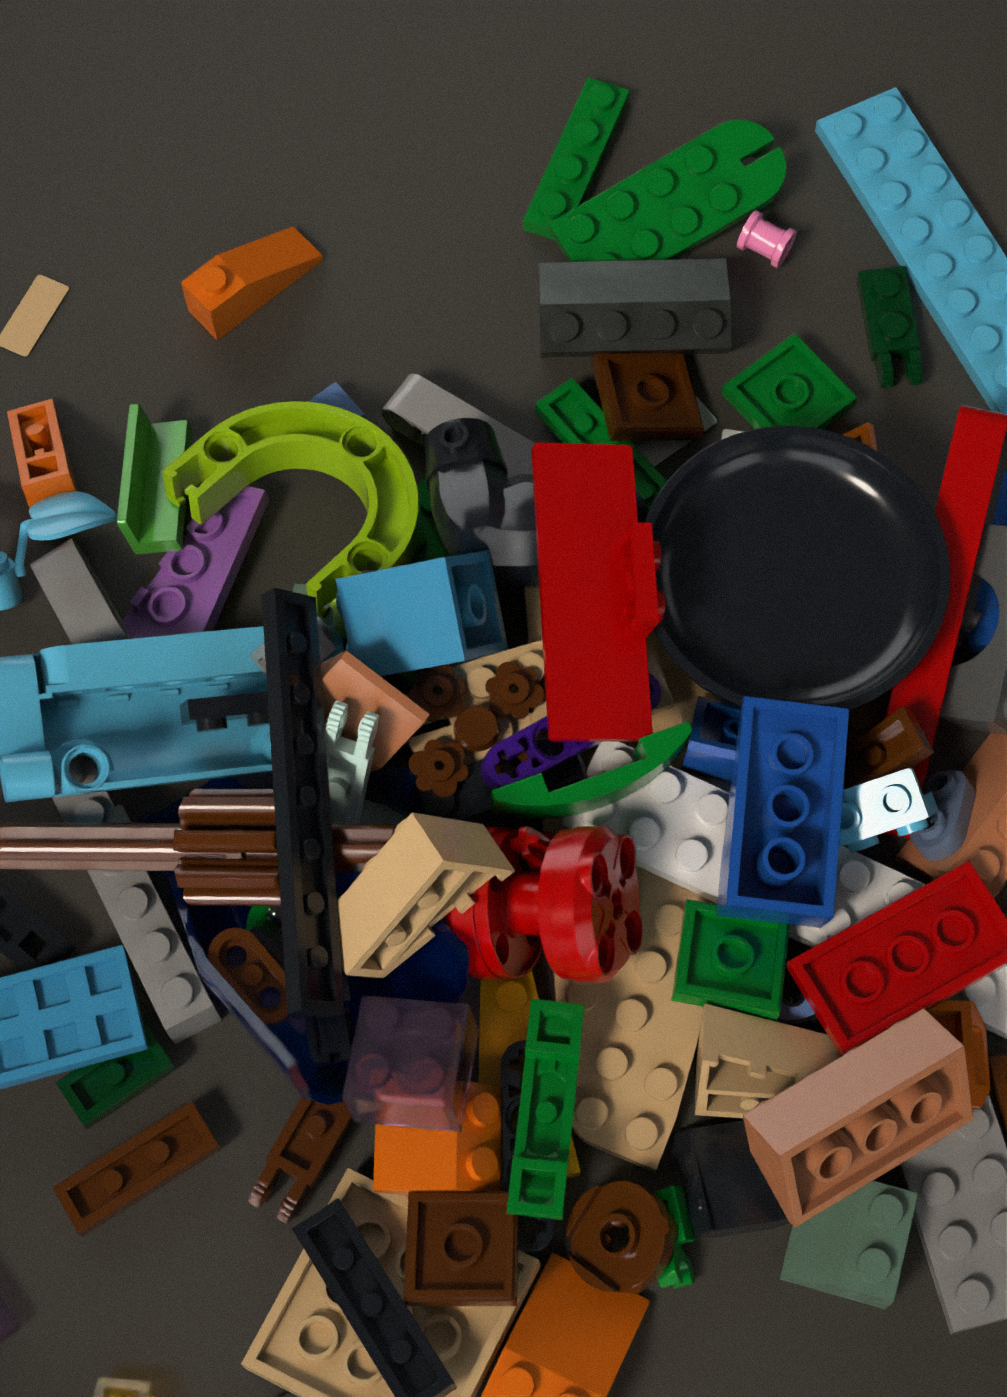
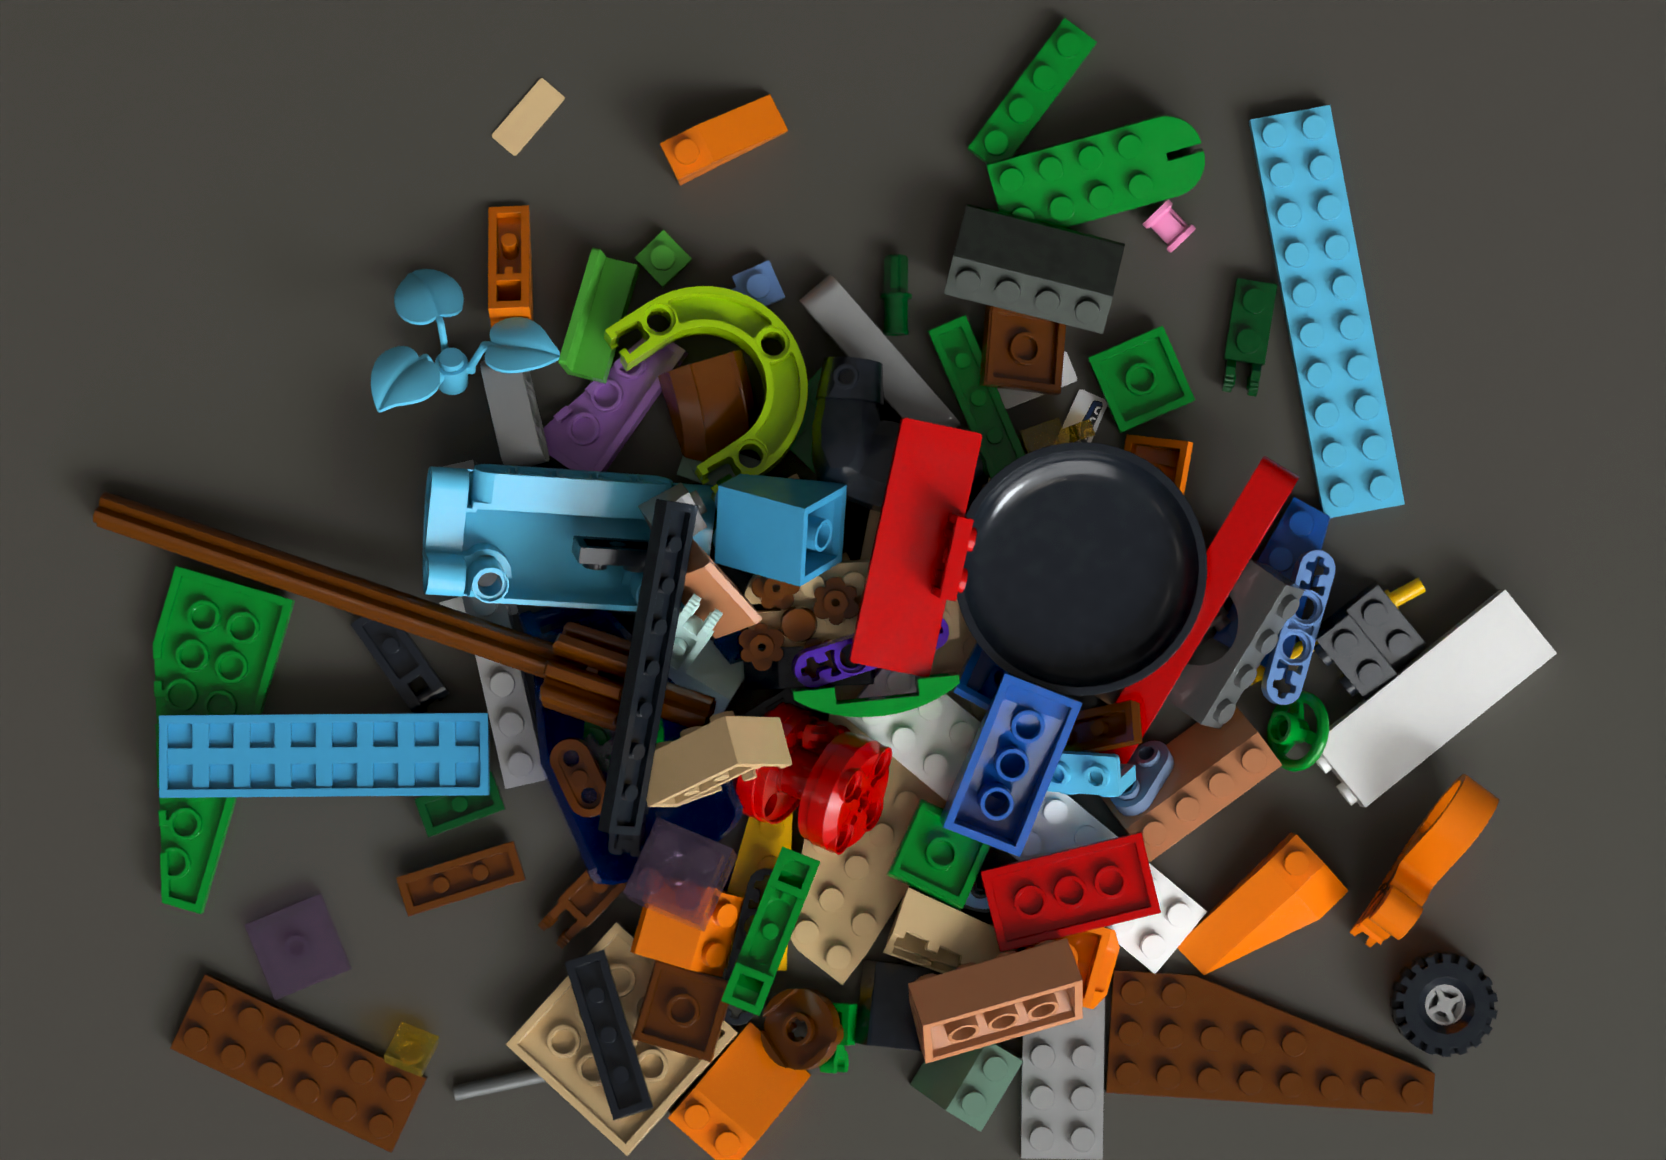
camera: 15 degrees right, 20 degrees up
none -> bright green plate [635,230,692,288]
none -> reddish brown slope [658,350,757,462]
none -> dark green axle [880,254,912,336]

